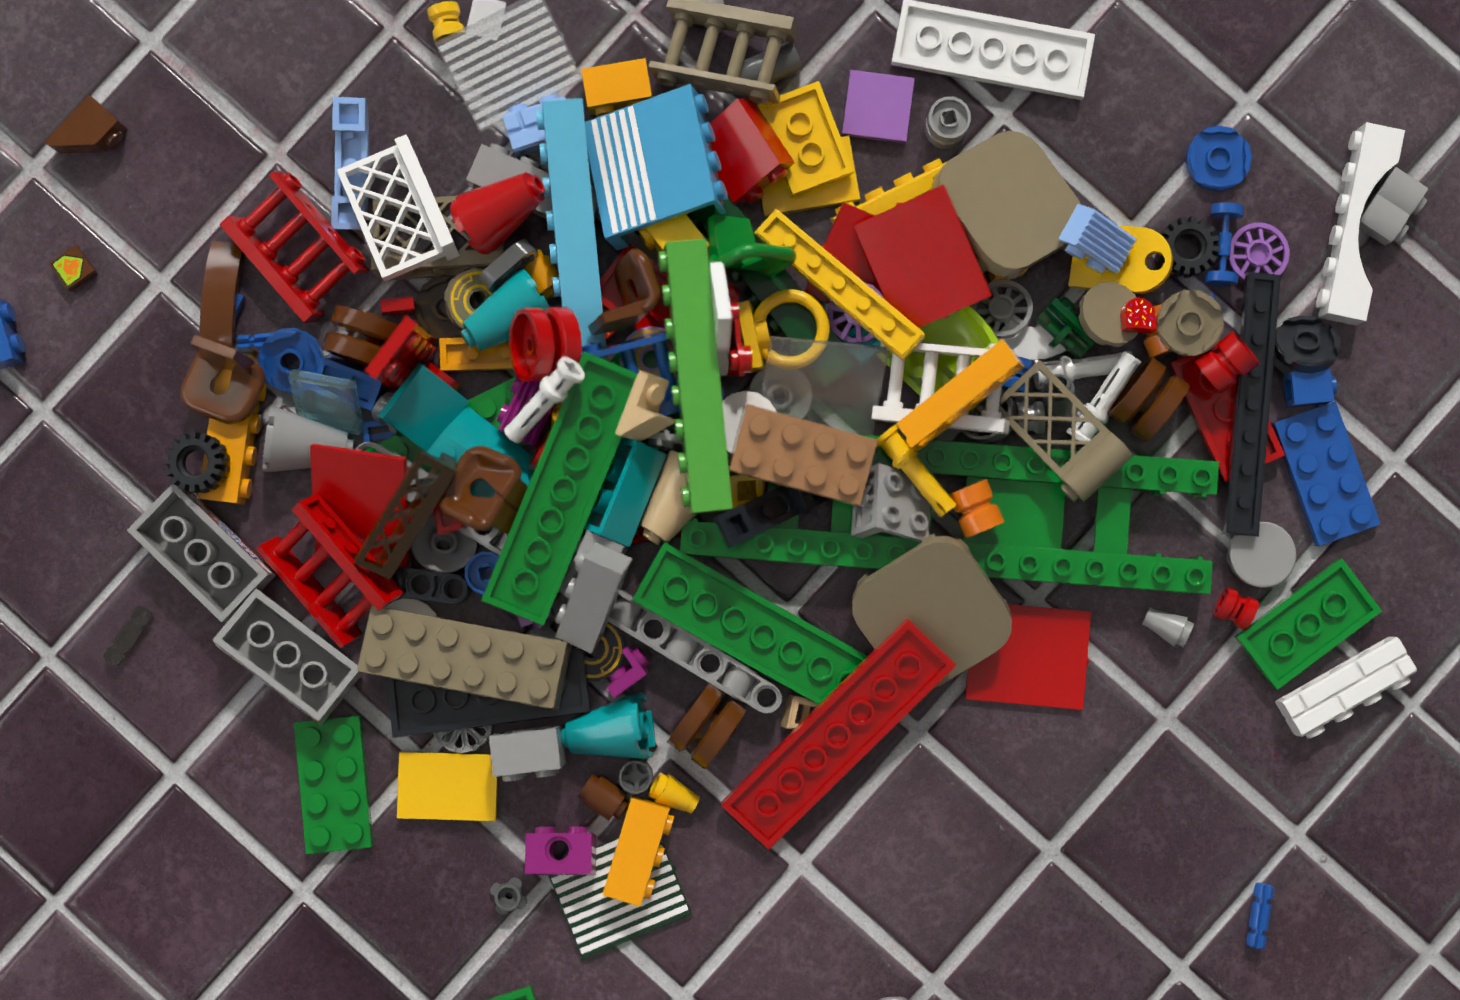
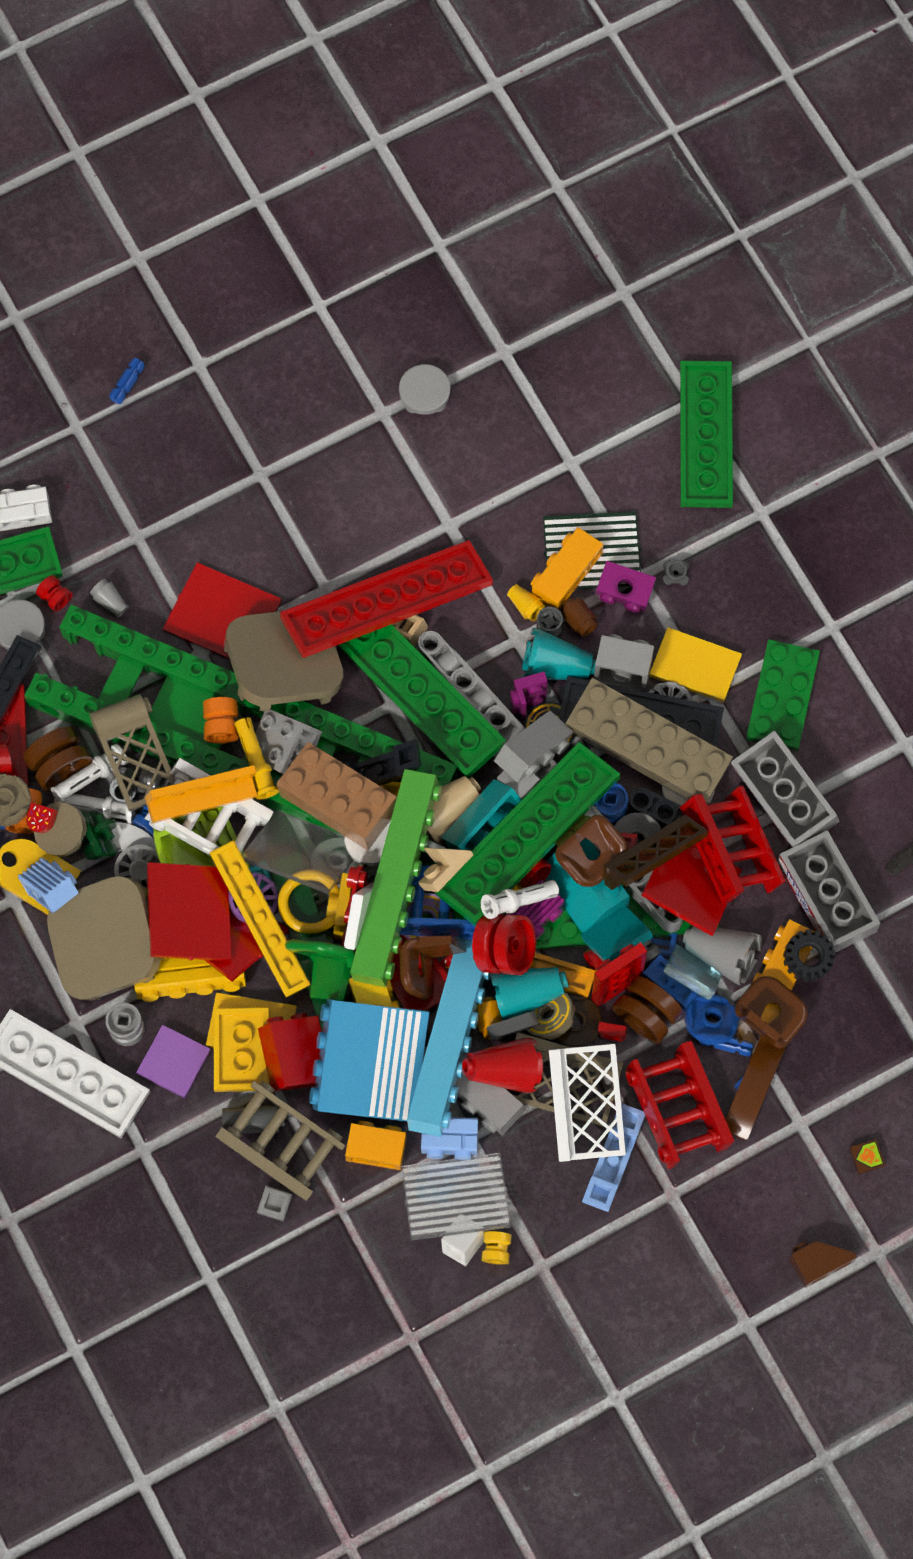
camera: 165 degrees left, 15 degrees down
reddish brown wheel [667,683,747,769] -> none

